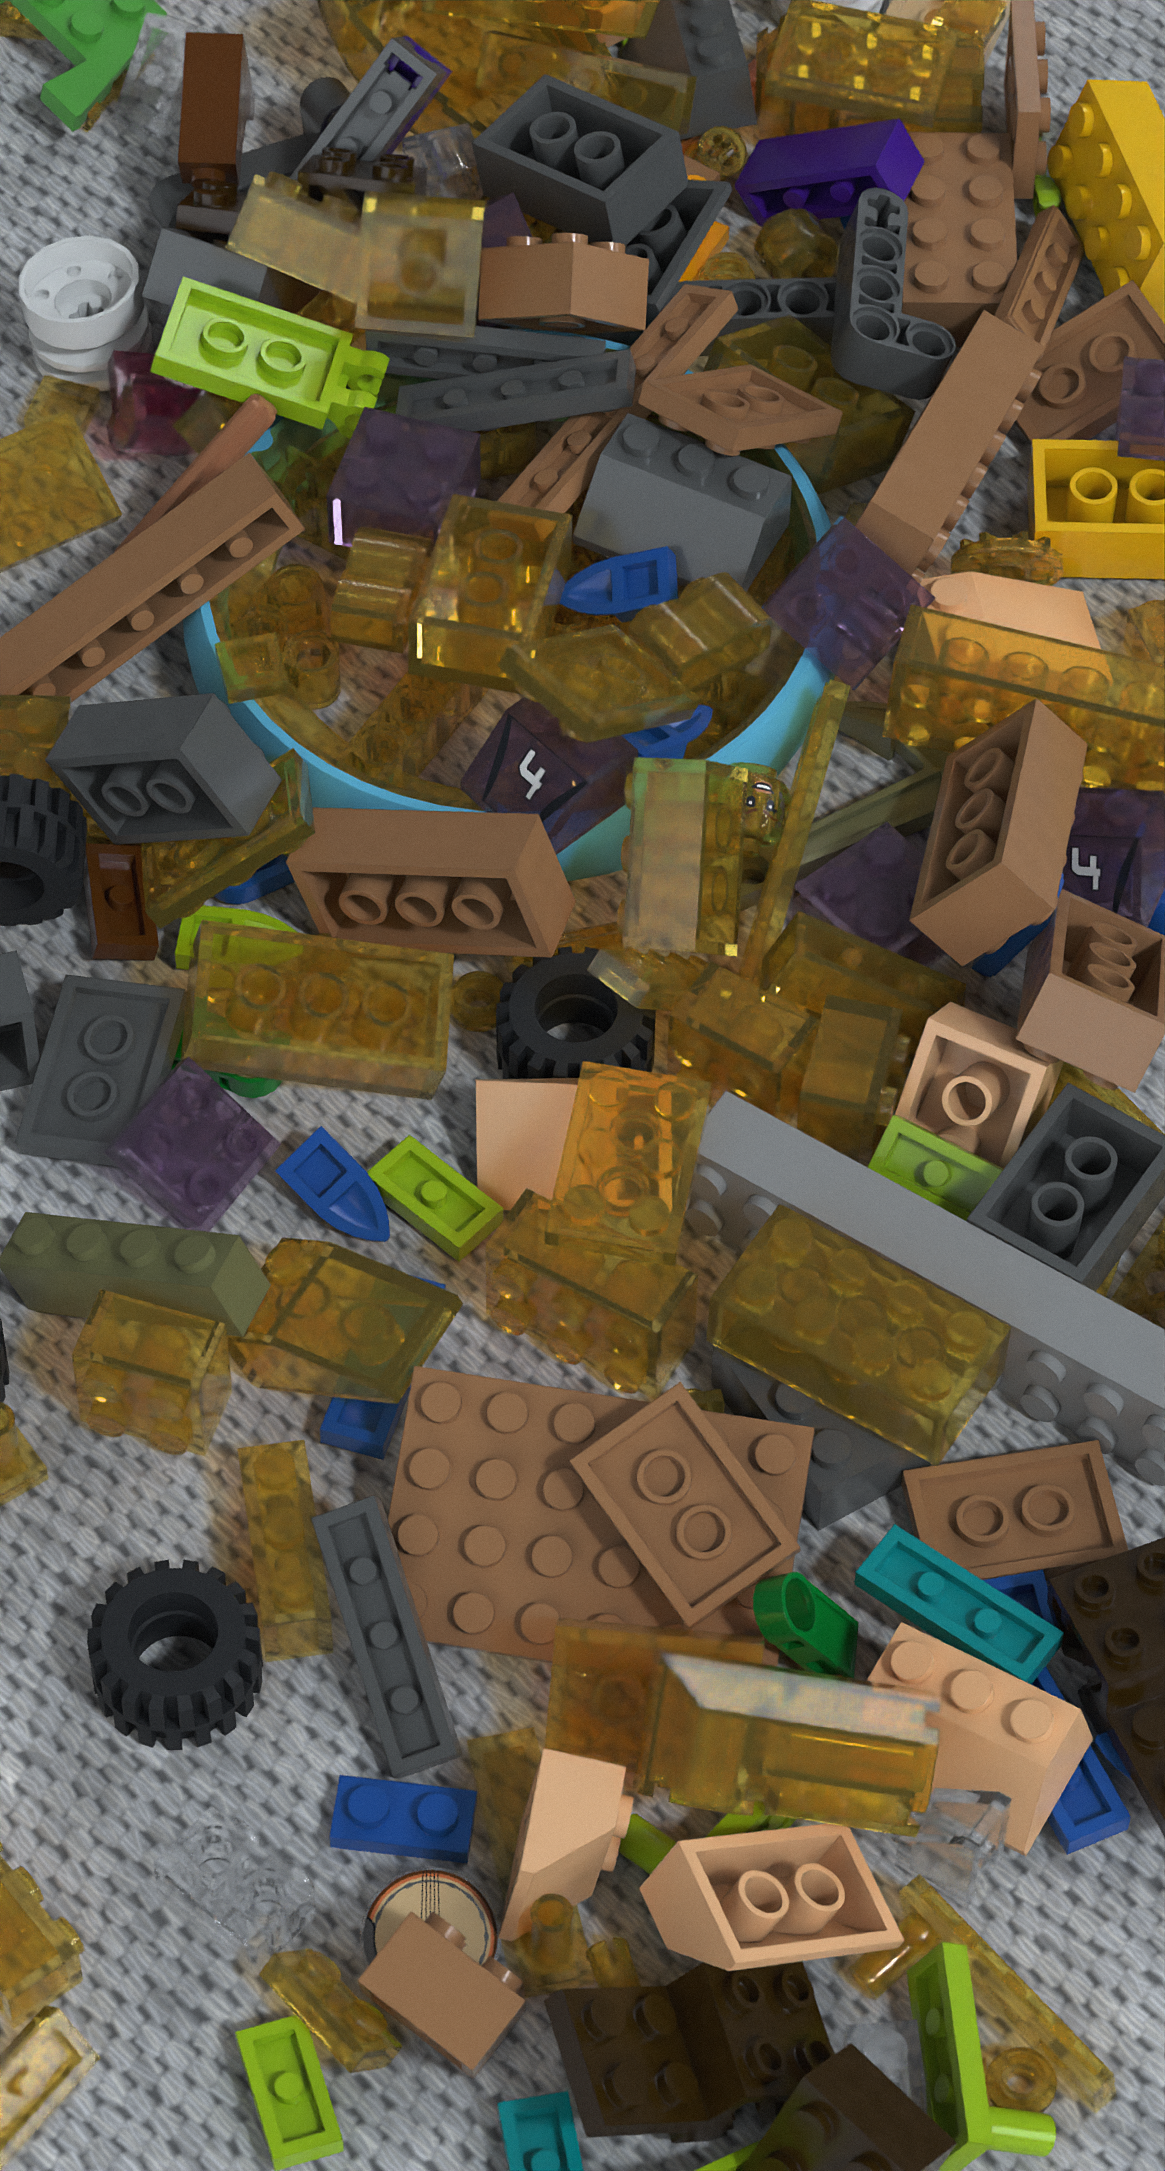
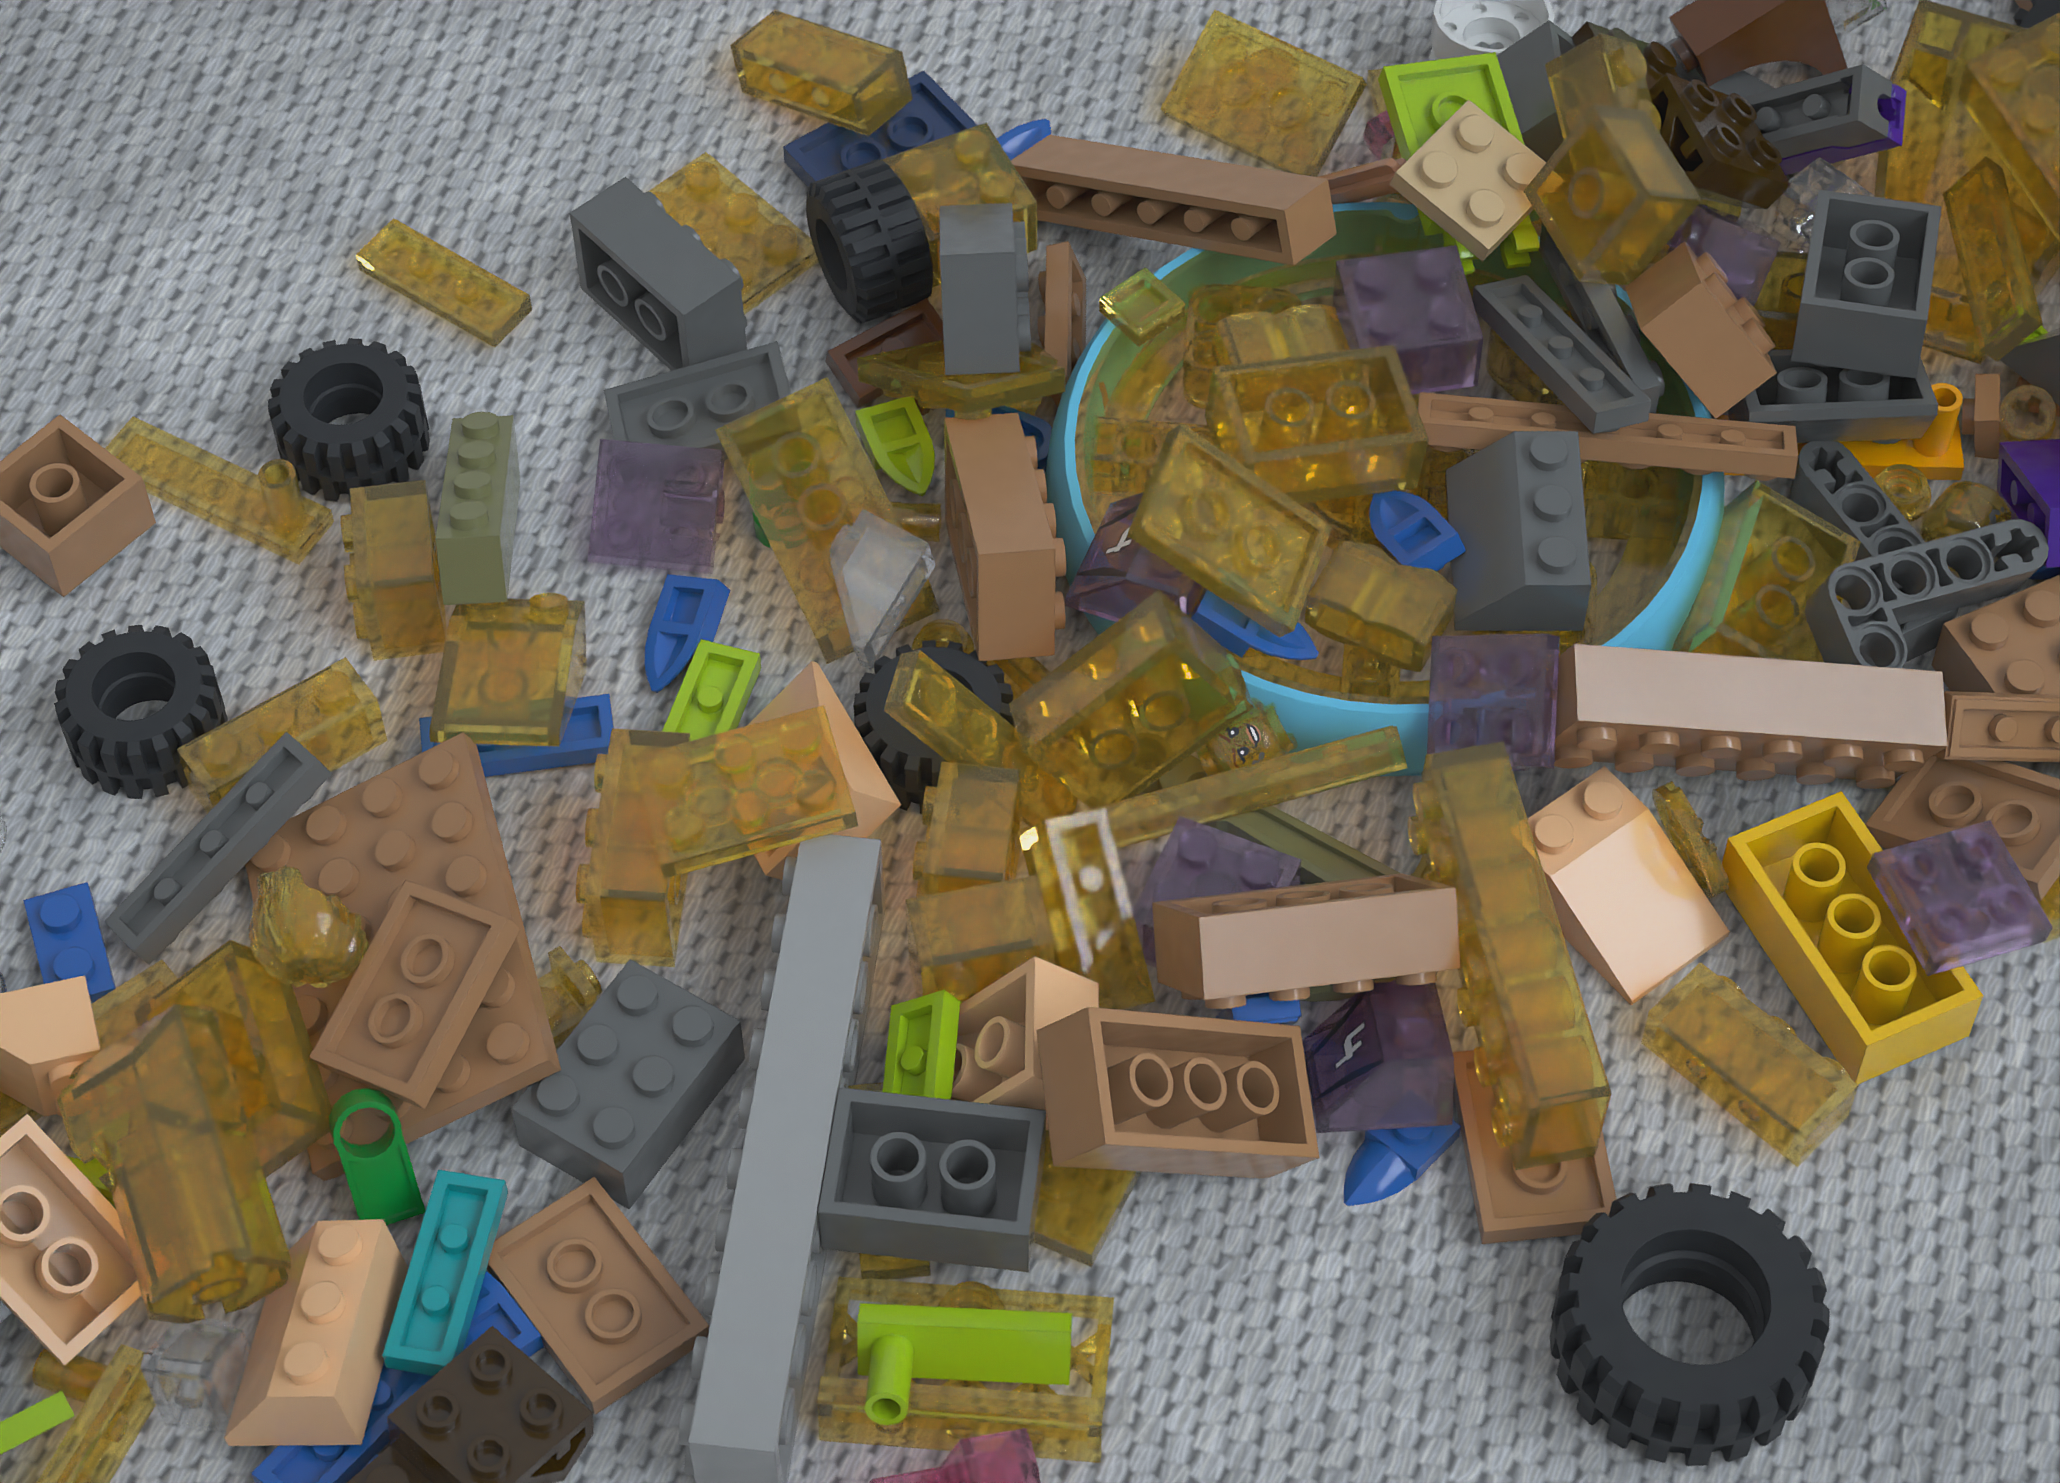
camera: 65 degrees right, 0 degrees up
medium nougat plate [638,364,843,456] -> none
clear yellow brick [706,1203,1012,1466] -> none
none -> clear yellow hair [248,865,369,988]
none -> clear slope [830,509,936,671]
none -> tan plate [1390,100,1562,261]

